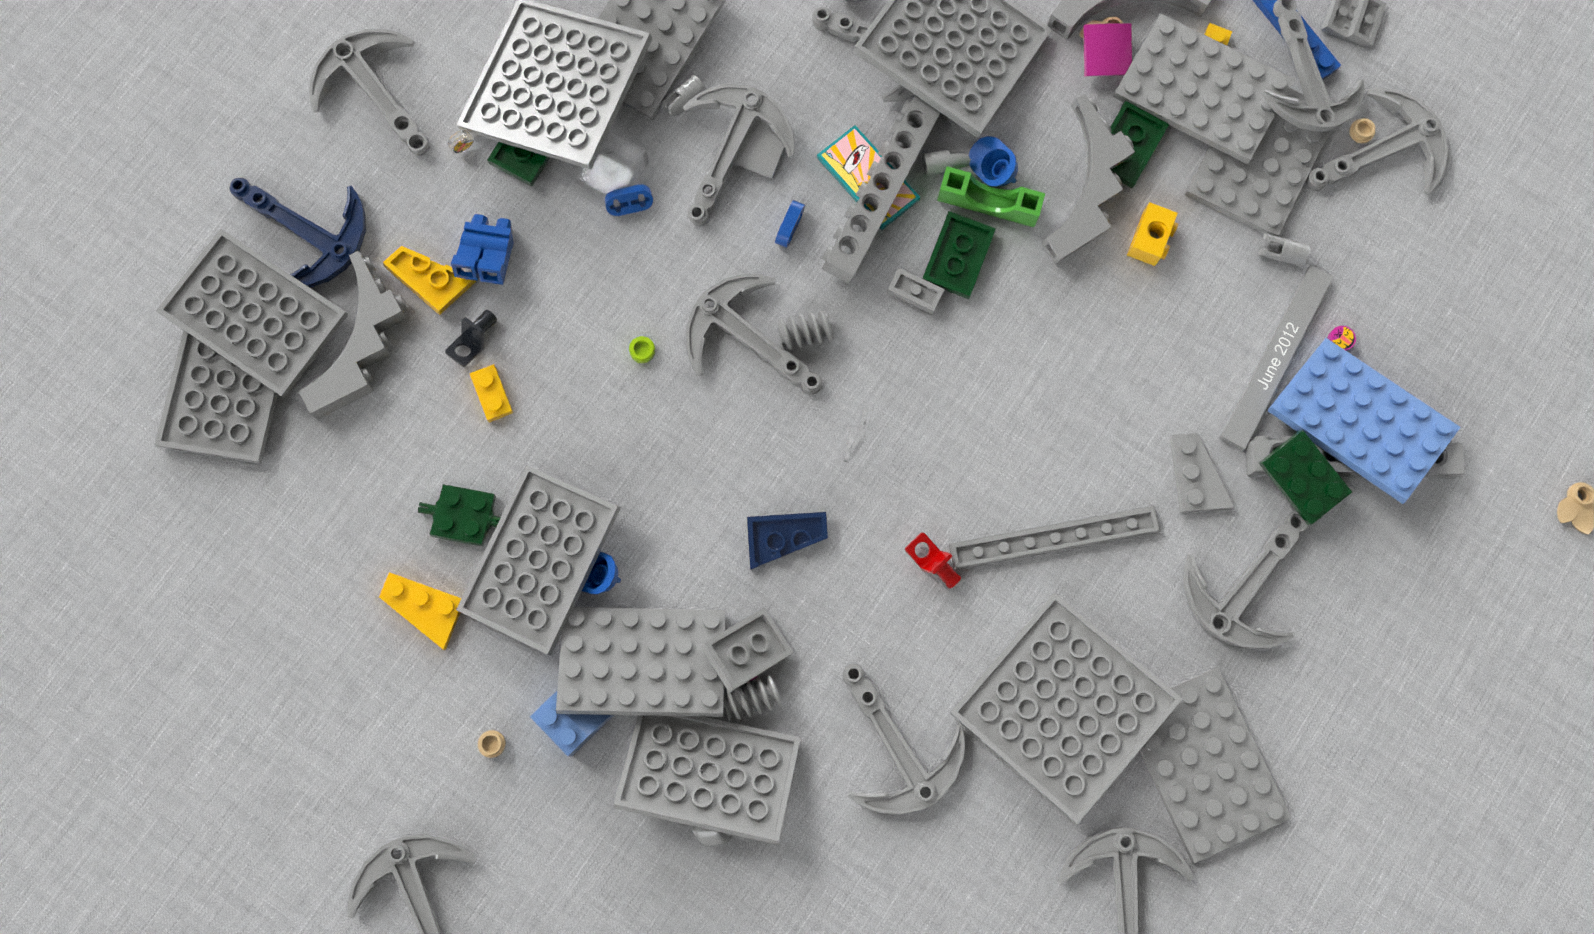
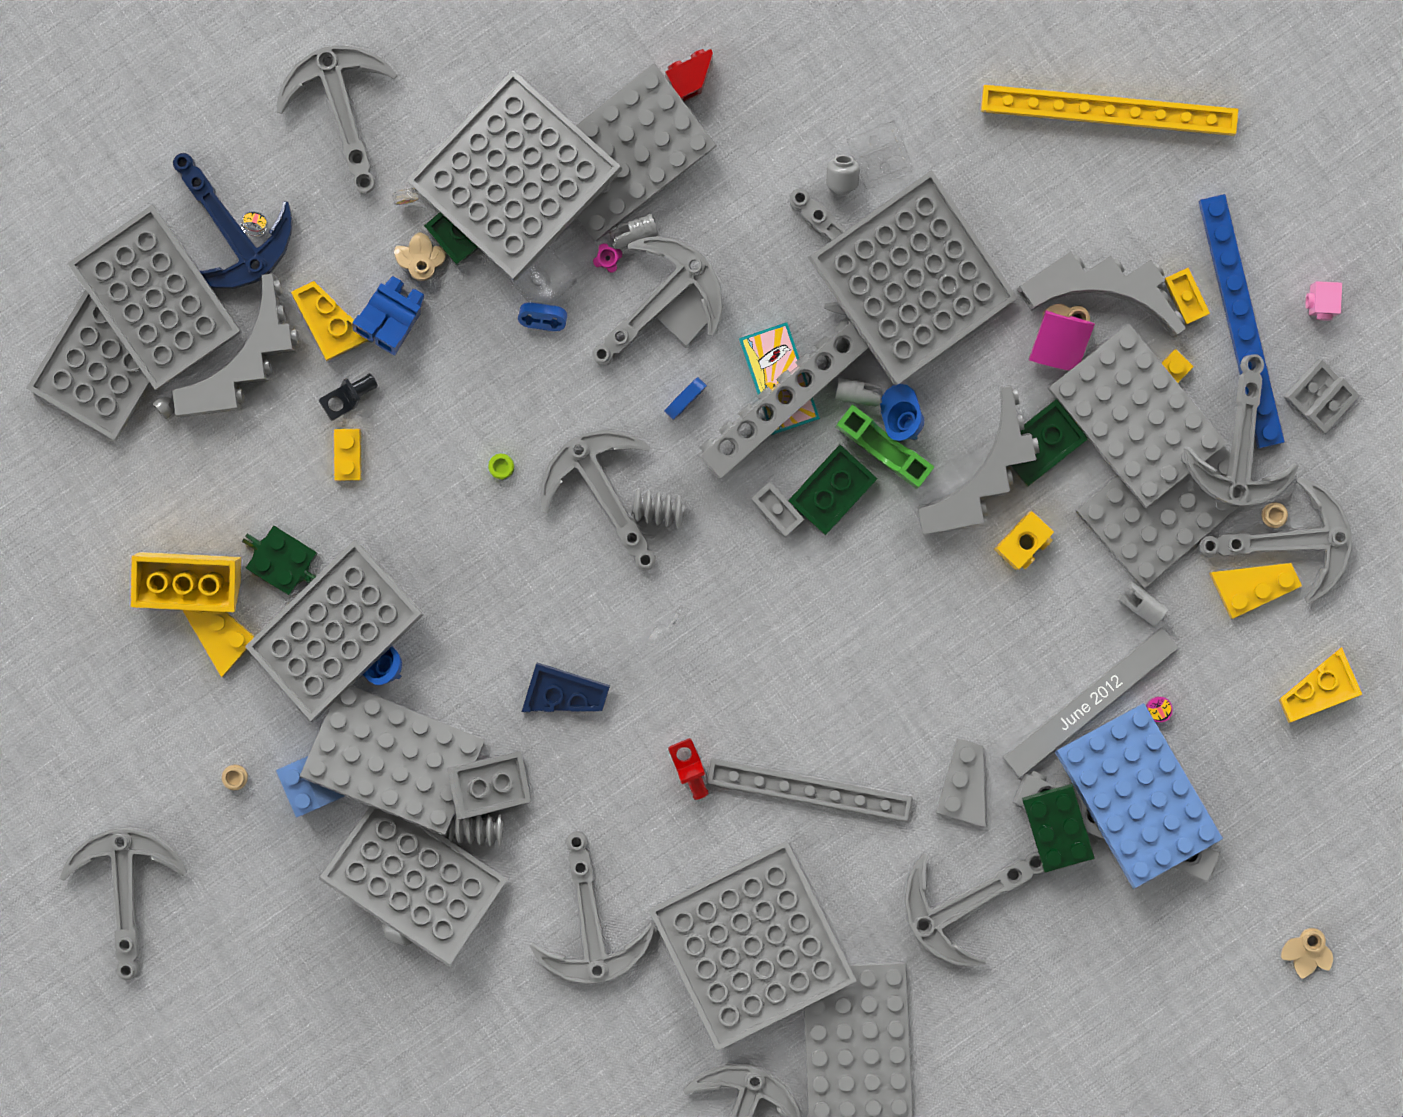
camera: 25 degrees right, 10 degrees up
none -> yellow slope [131,552,241,612]
none -> light grey hinge [152,397,175,419]
none -> tile [241,211,268,236]
none -> tan plate [394,232,446,281]
none -> dark pink plate [593,243,622,273]
none -> yellow wing [1209,563,1302,619]
none -> yellow wing [1279,647,1363,723]

